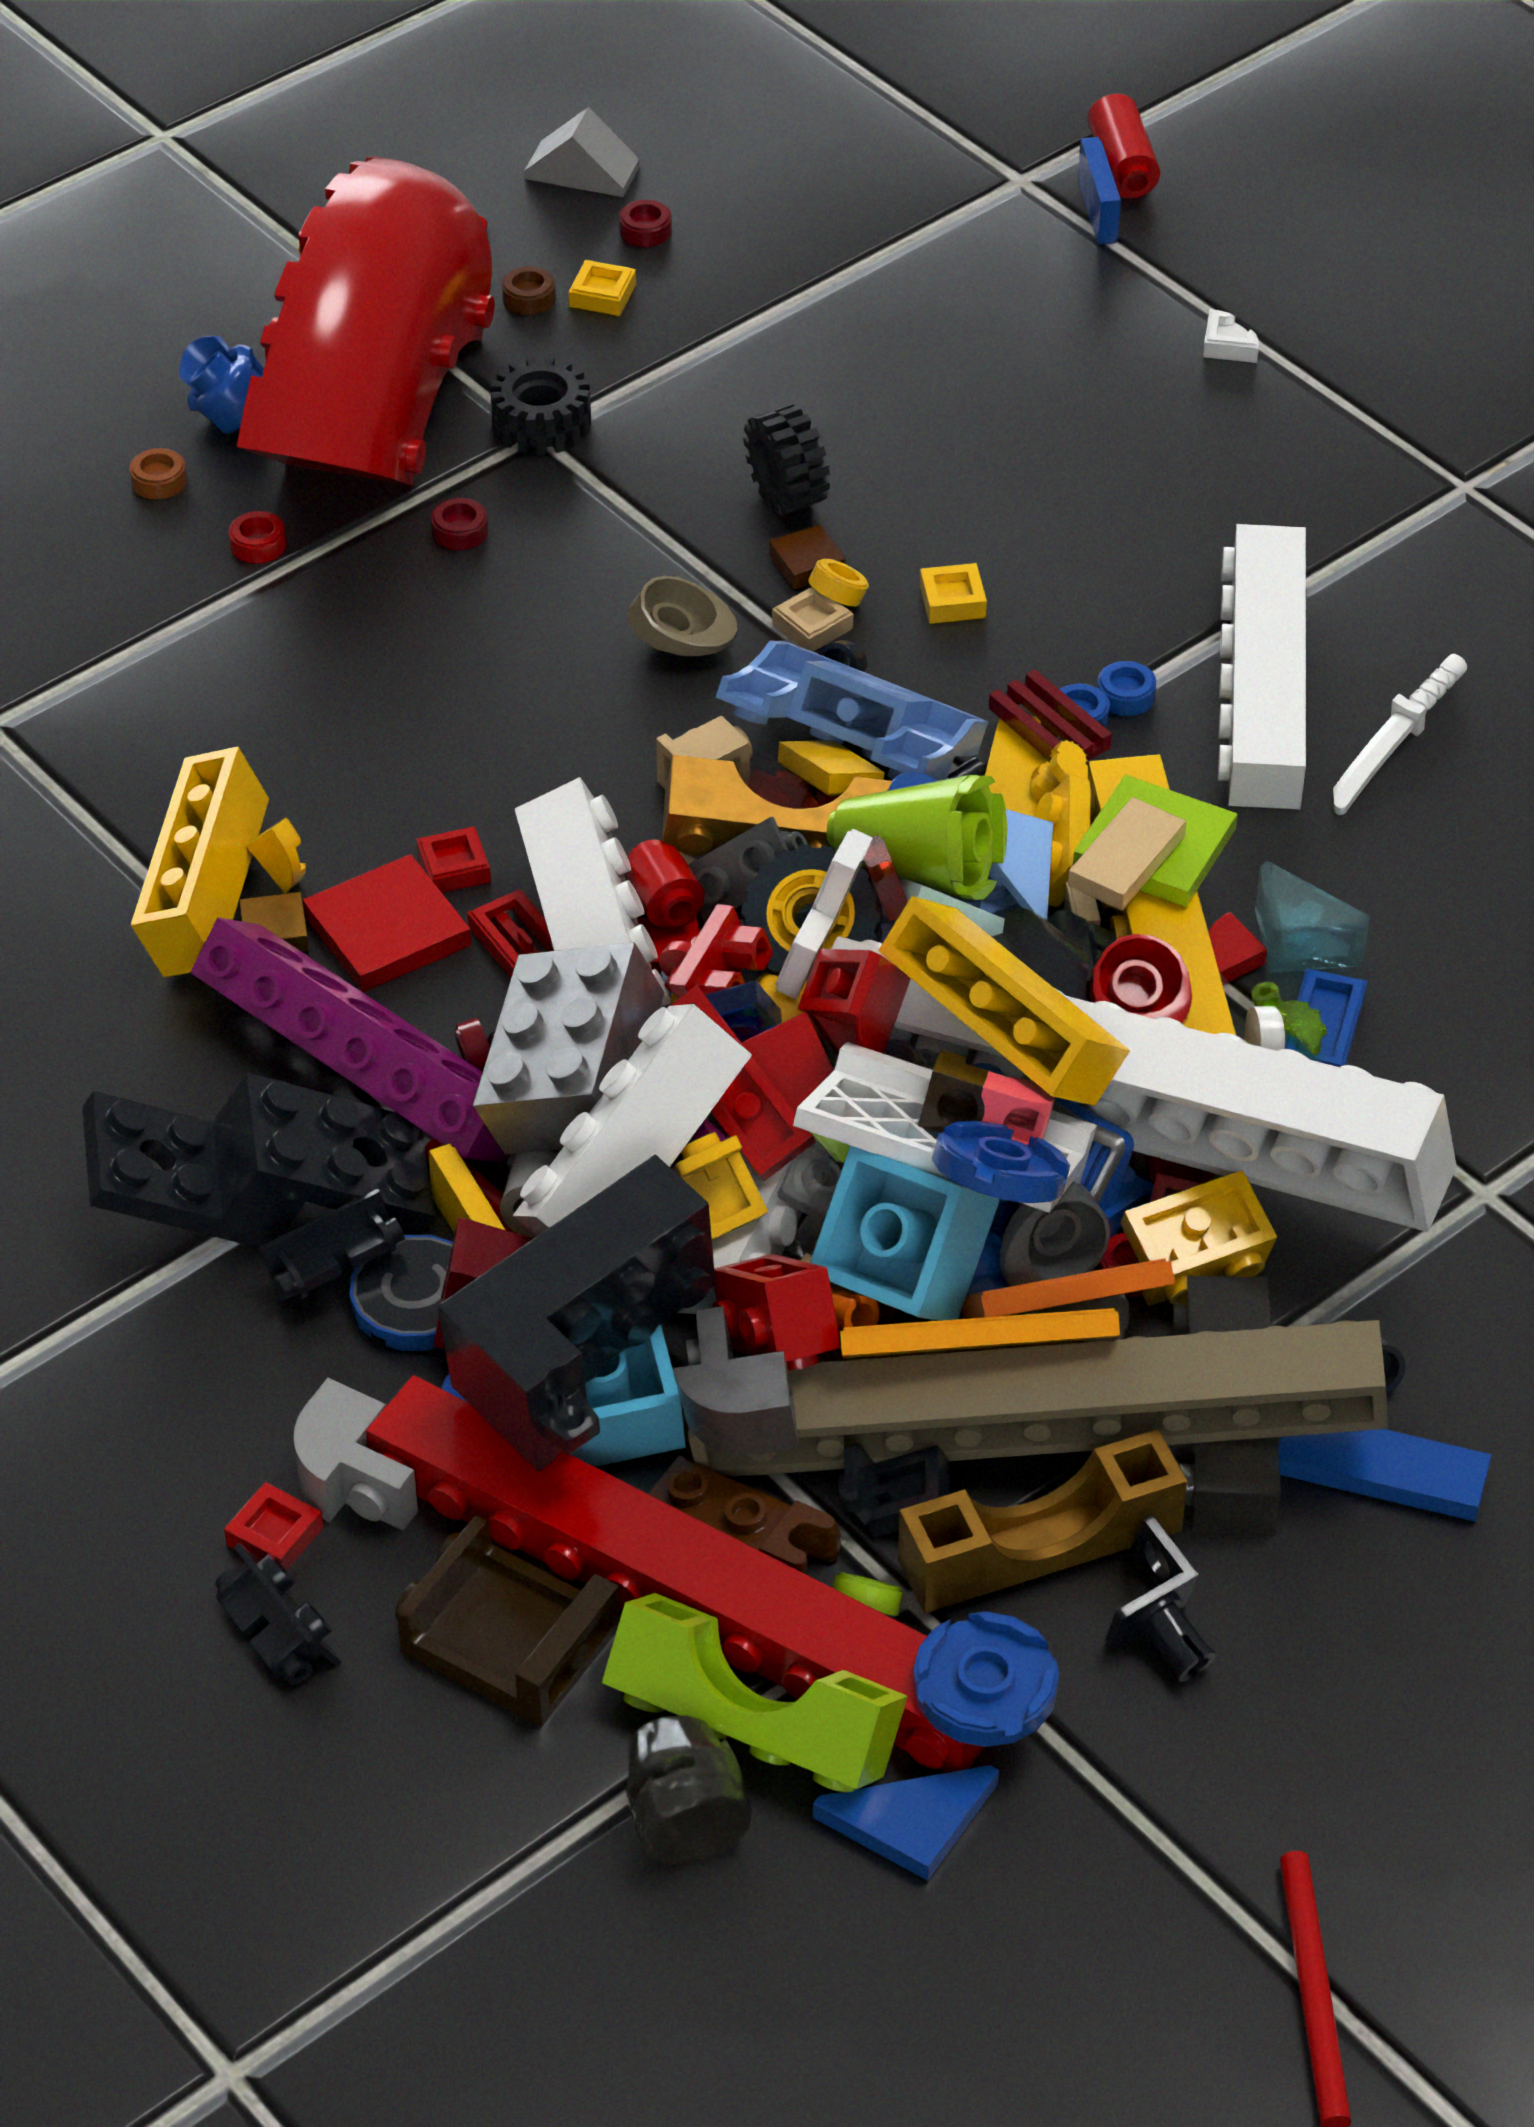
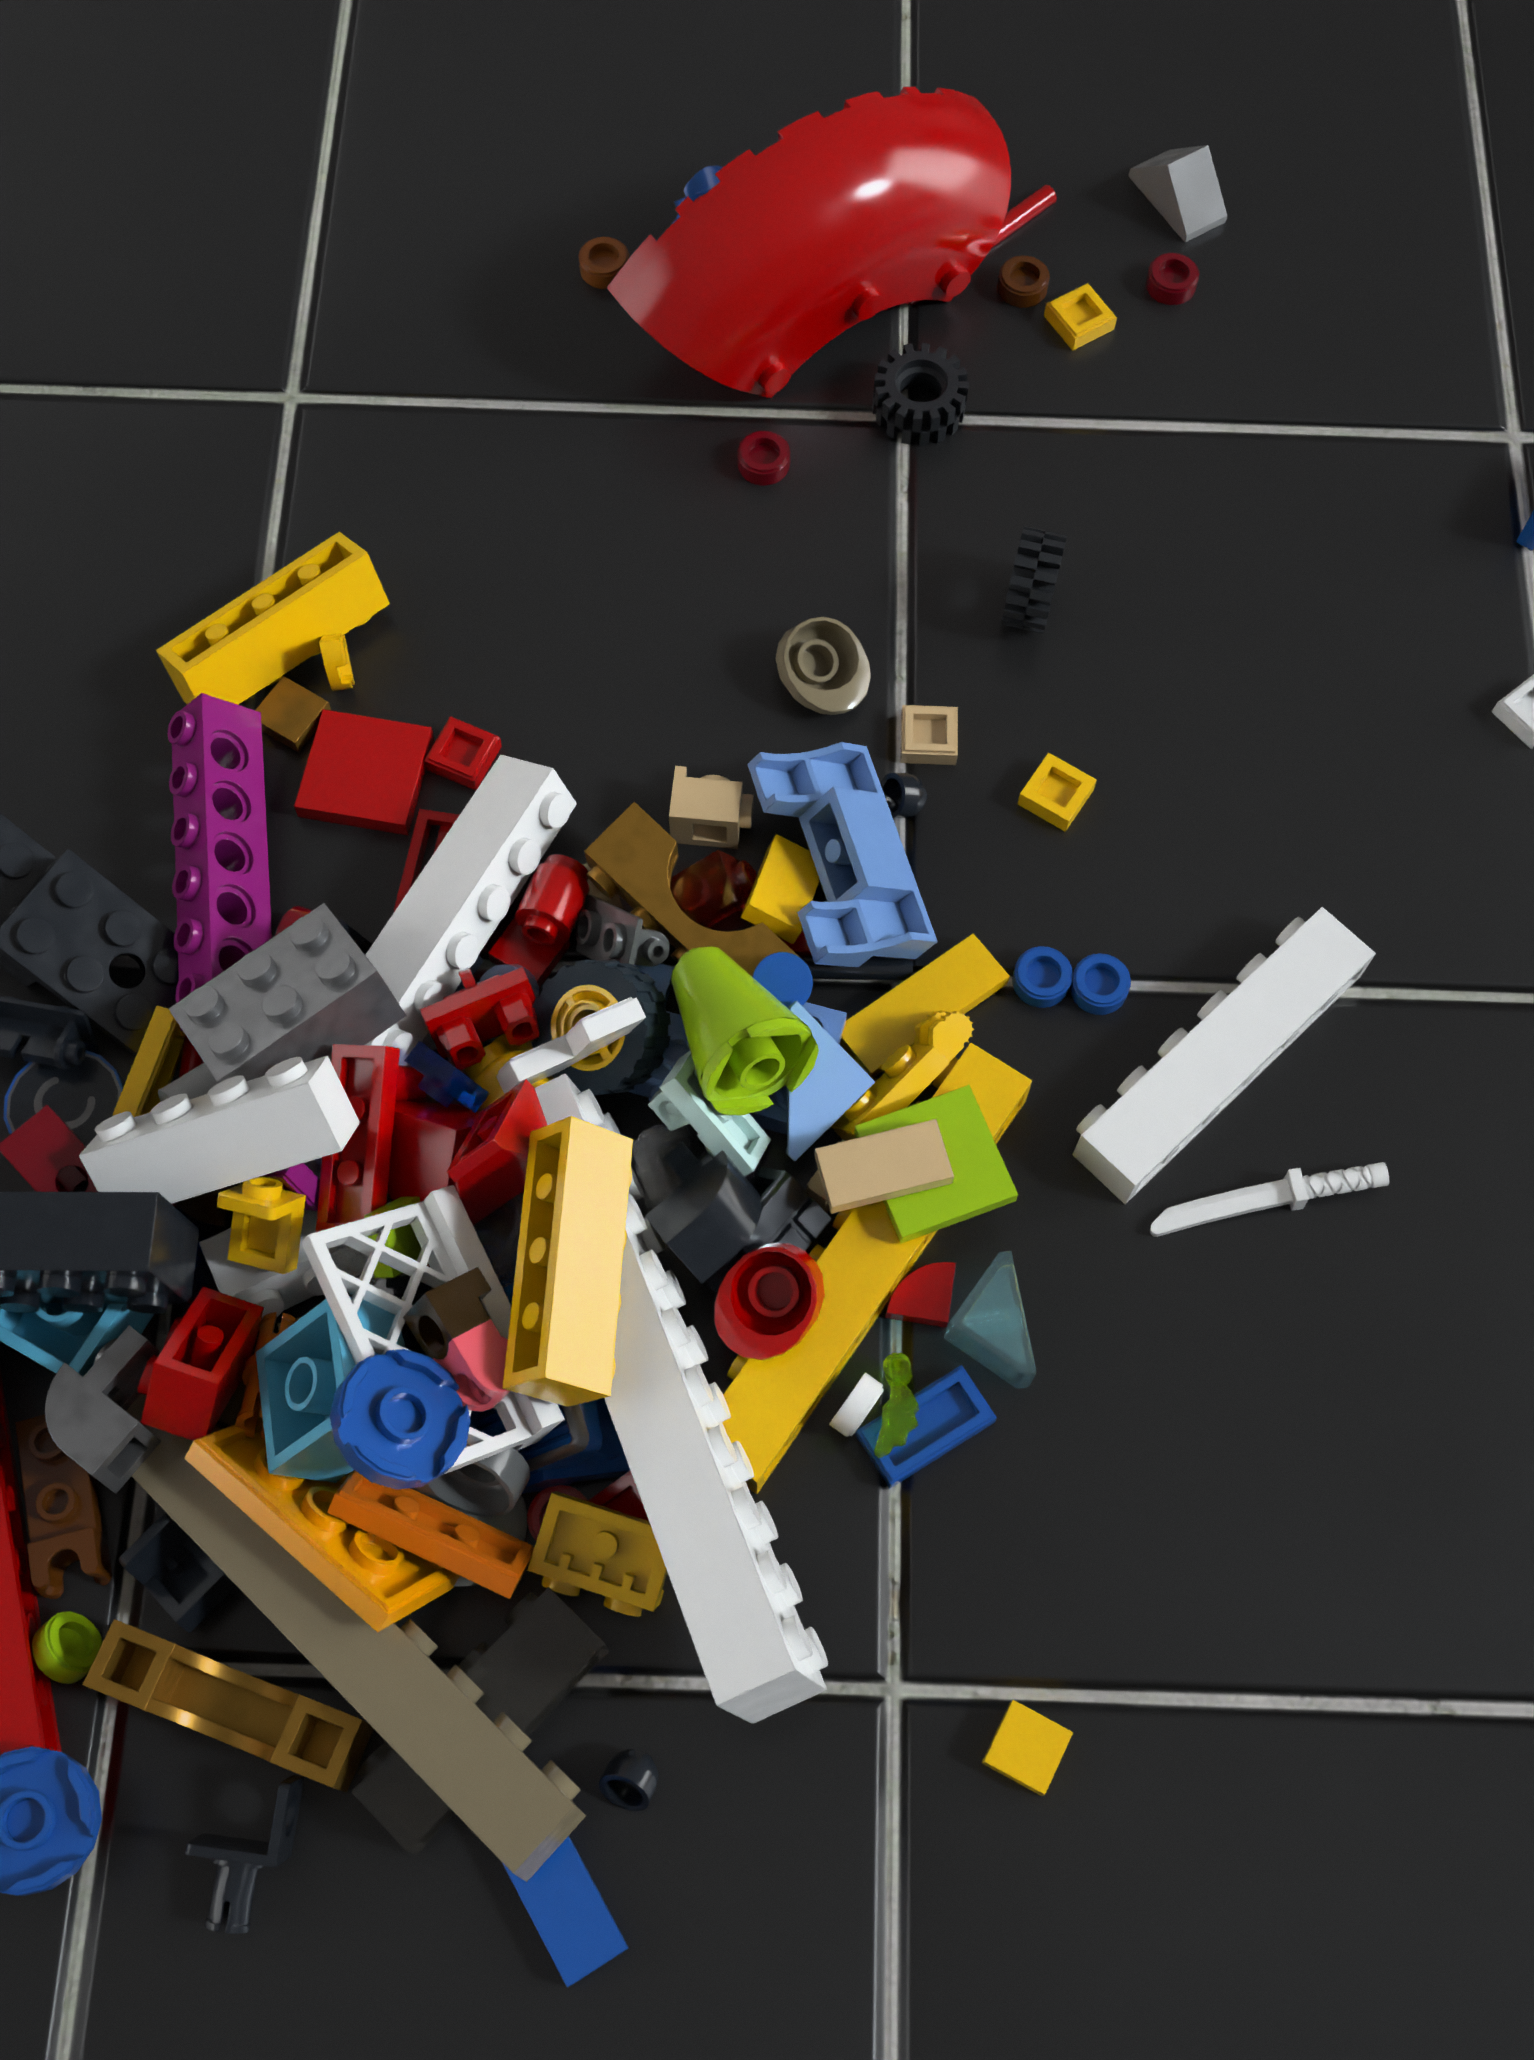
camera: 40 degrees right, 20 degrees up
red tile [228,511,287,564] -> none
reddish brown tile [769,524,846,590] -> none
yellow tile [808,559,869,607] -> none
clear red tile [864,835,908,921] -> none
dark red tile [988,669,1112,762] -> none

